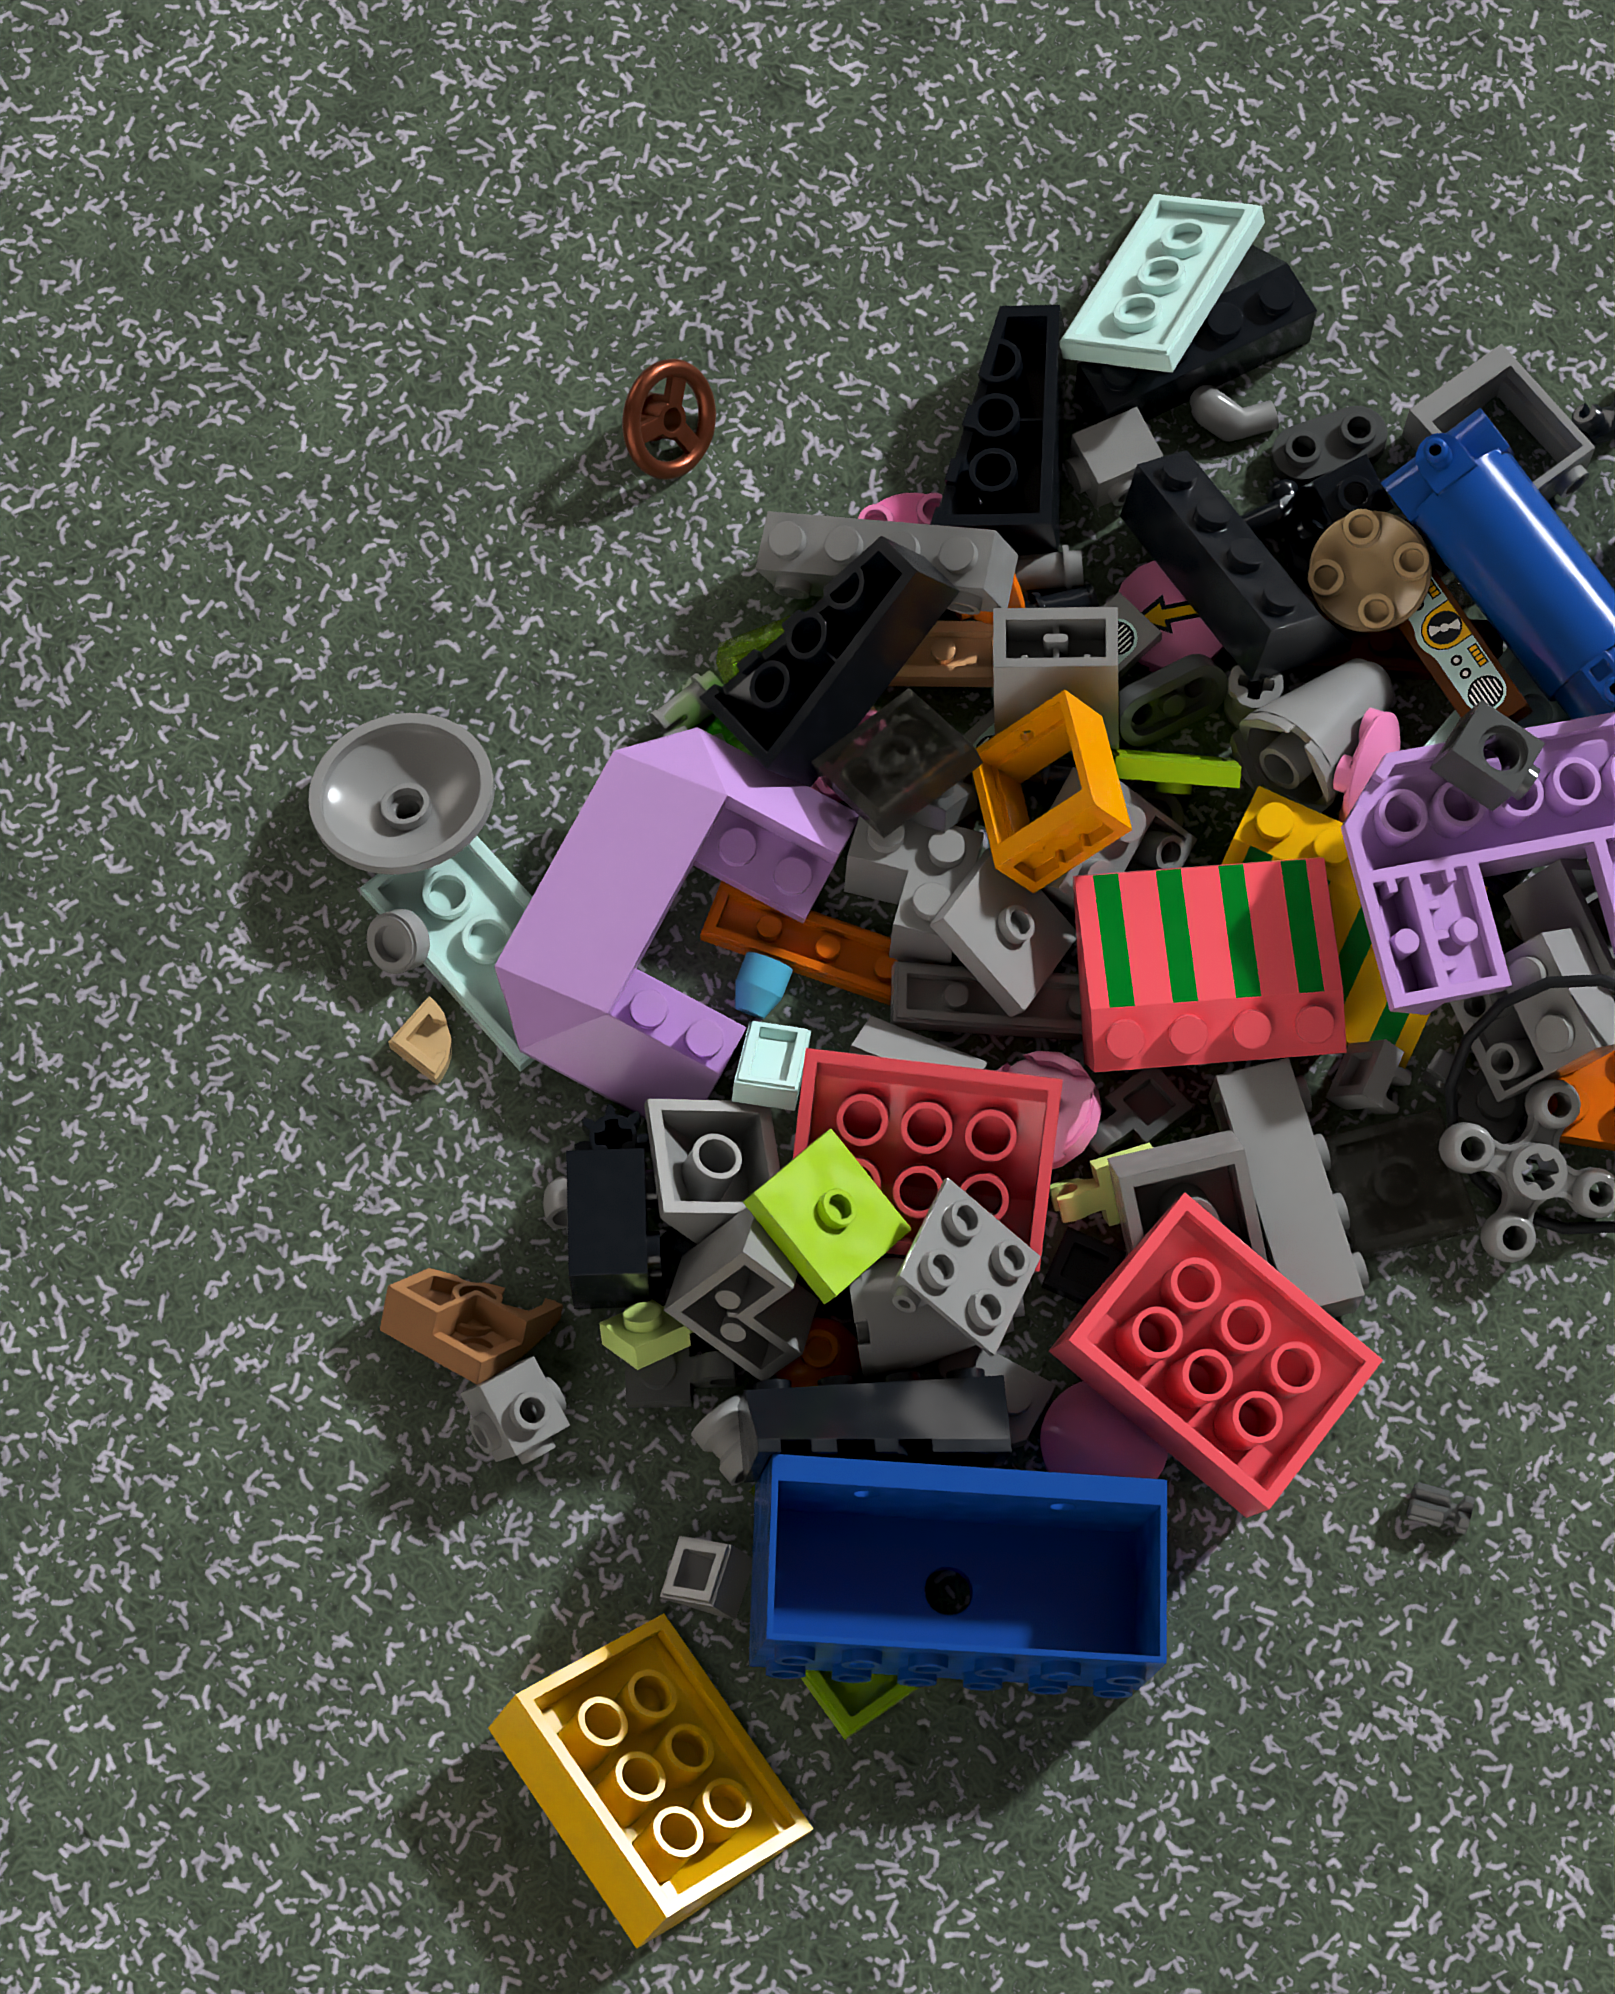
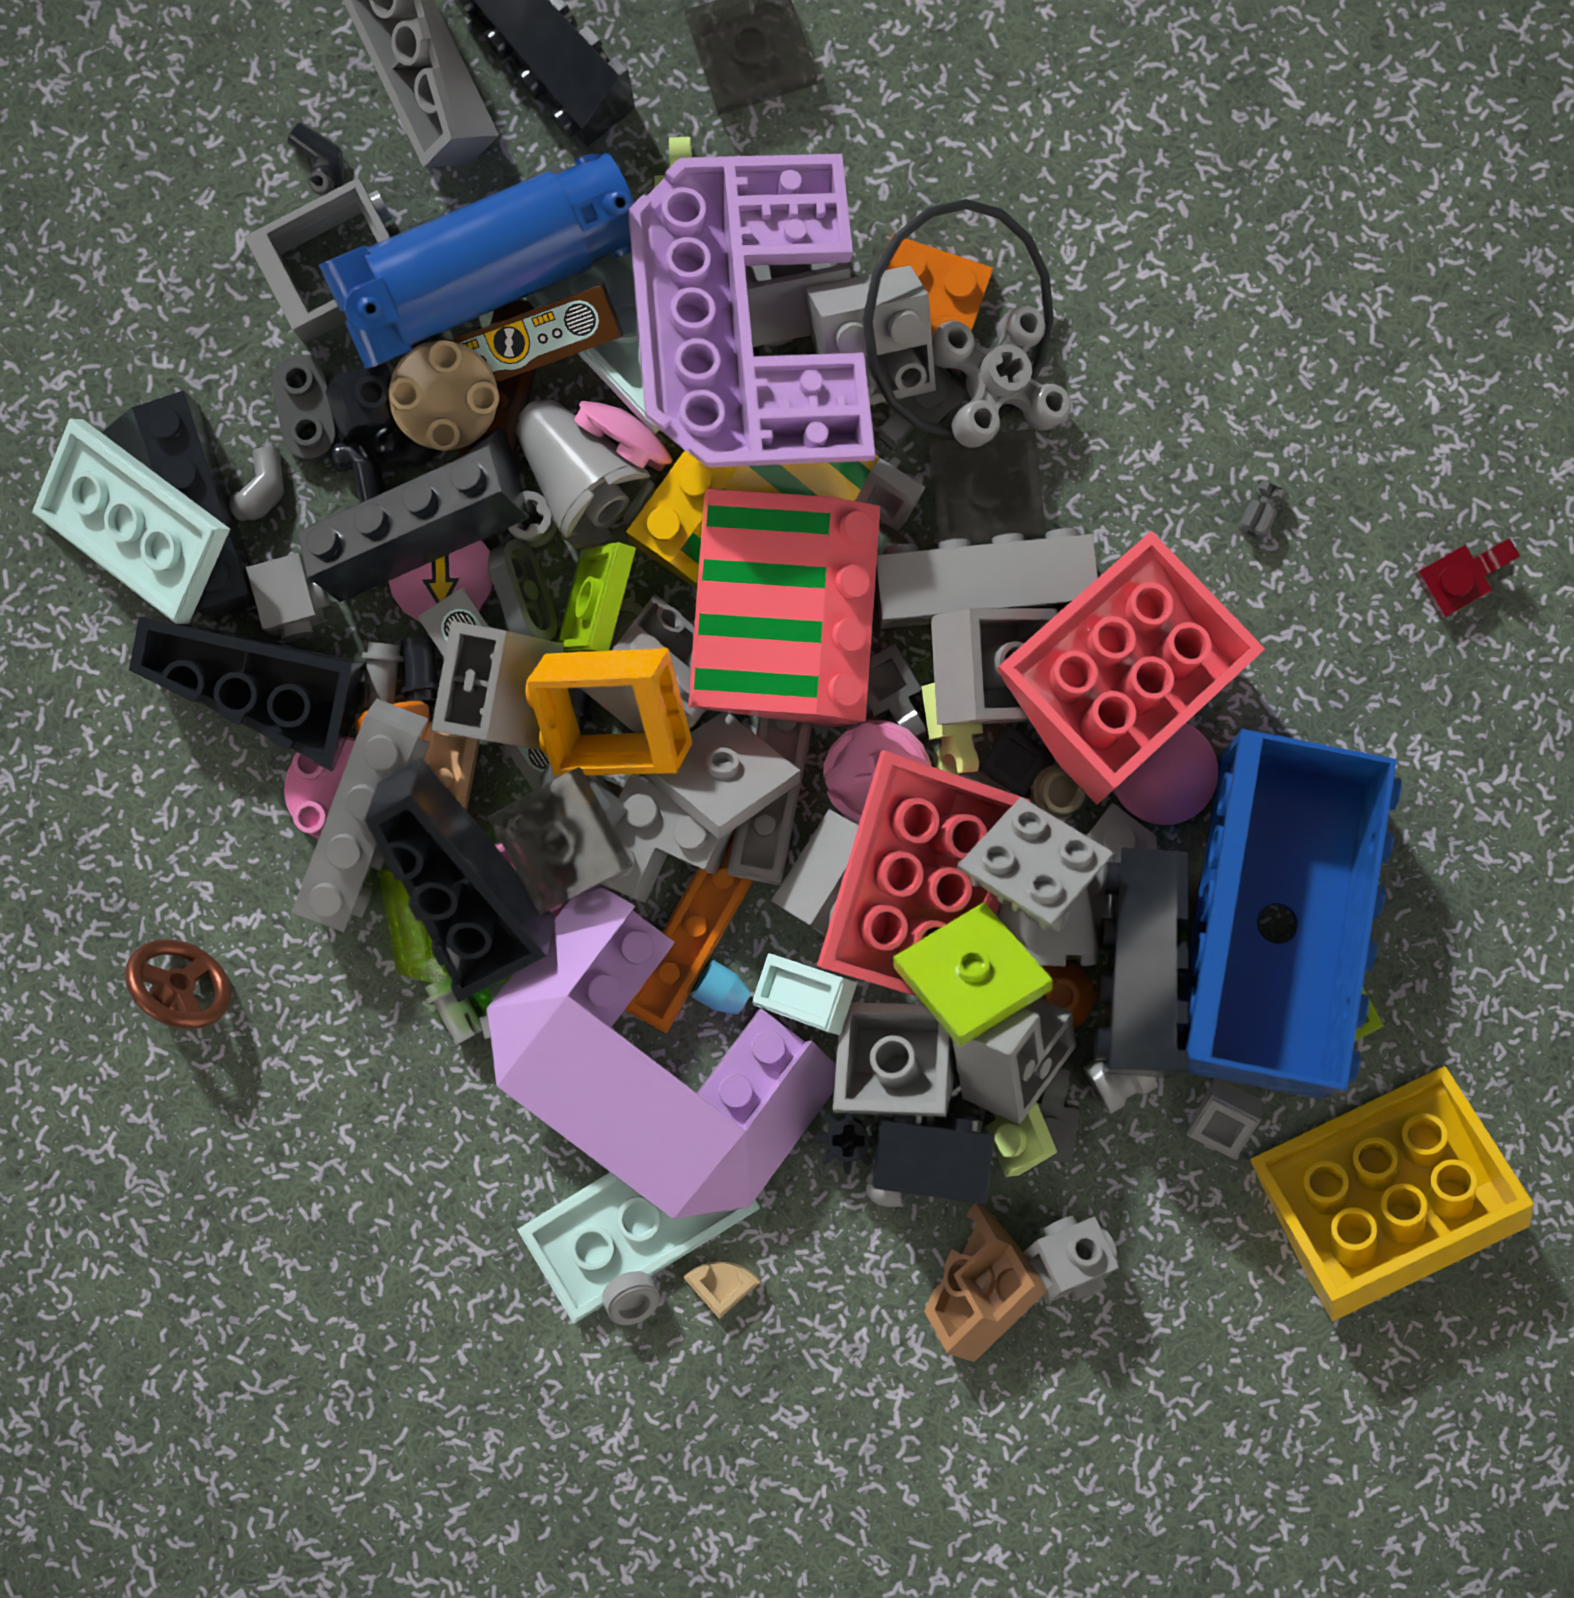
camera: 75 degrees left, 15 degrees up
light grey dish [308,713,495,875] -> none
dark grey brick [1429,700,1545,811] -> none
none -> dark tan plate [1031,764,1085,818]
none -> dark red plate [1414,538,1521,619]

